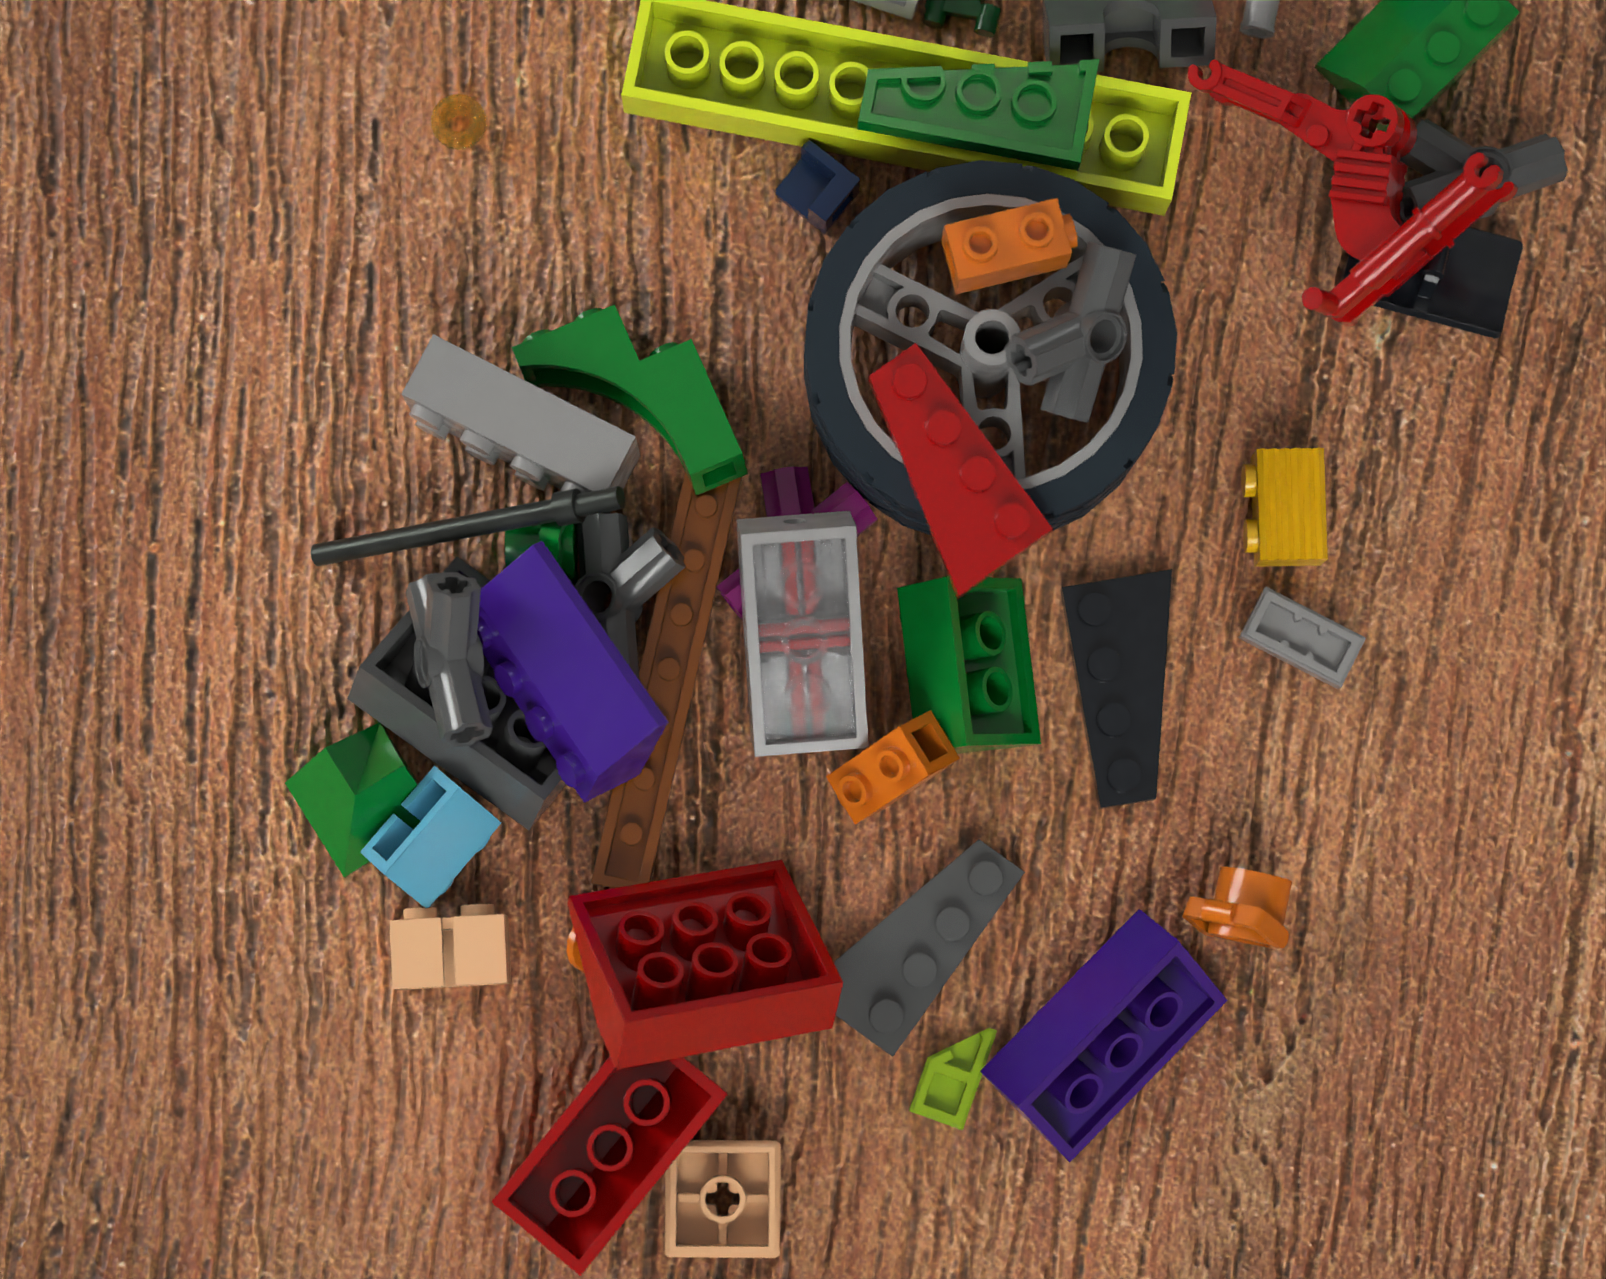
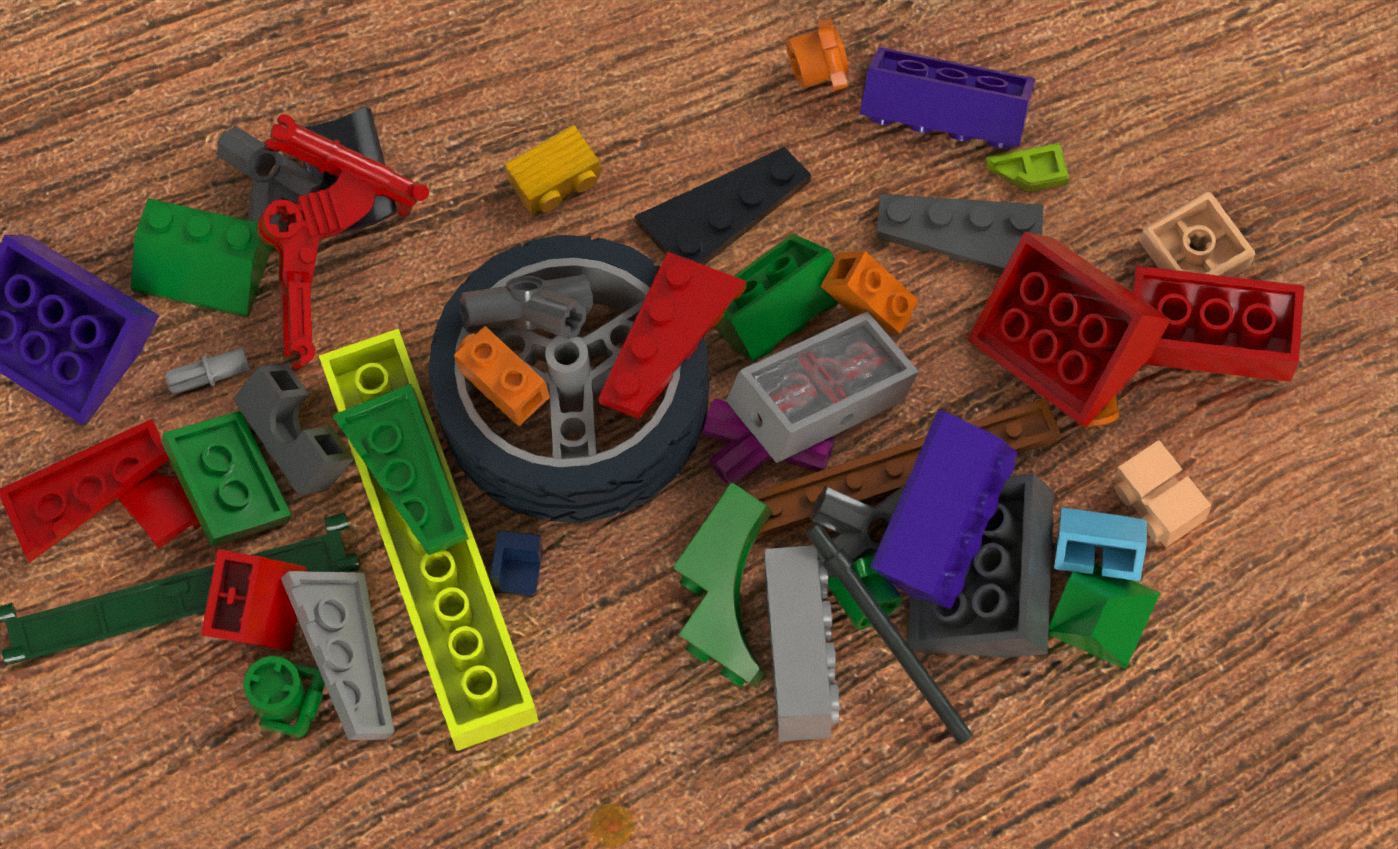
camera: 115 degrees left, 15 degrees down
dark grey piece [405,572,493,747] -> none
light grey plate [1238,587,1366,689] -> none

